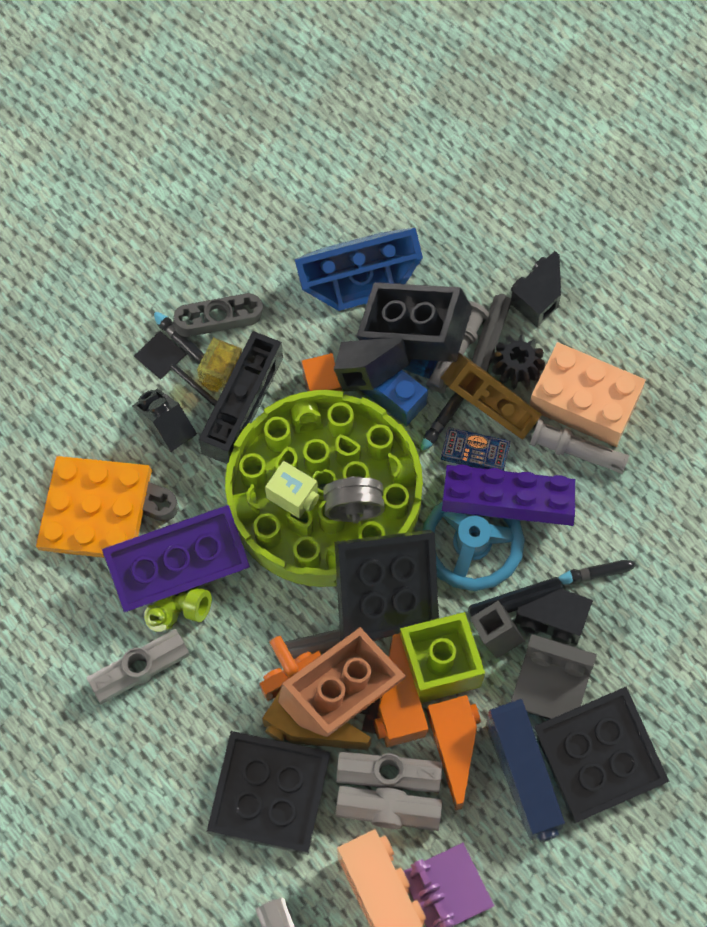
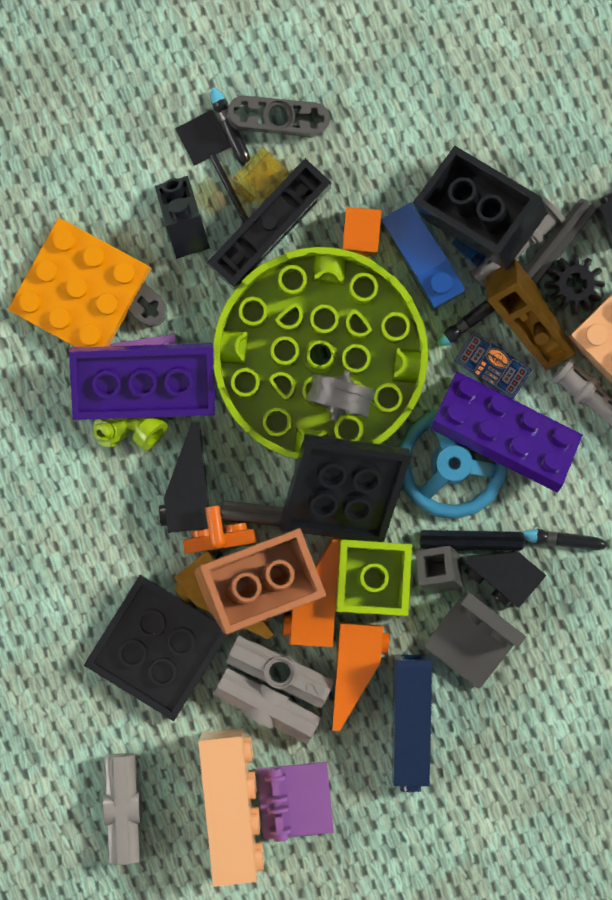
camera: 20 degrees right, 20 degrees up
light grey piece [86,629,190,704] -> none
yellowish green brick [265,461,319,519] -> none
blue wedge [294,227,423,311] -> none
black slope [334,337,410,392] -> none
black plate [532,686,669,823] -> none
none -> black slope [159,422,210,533]

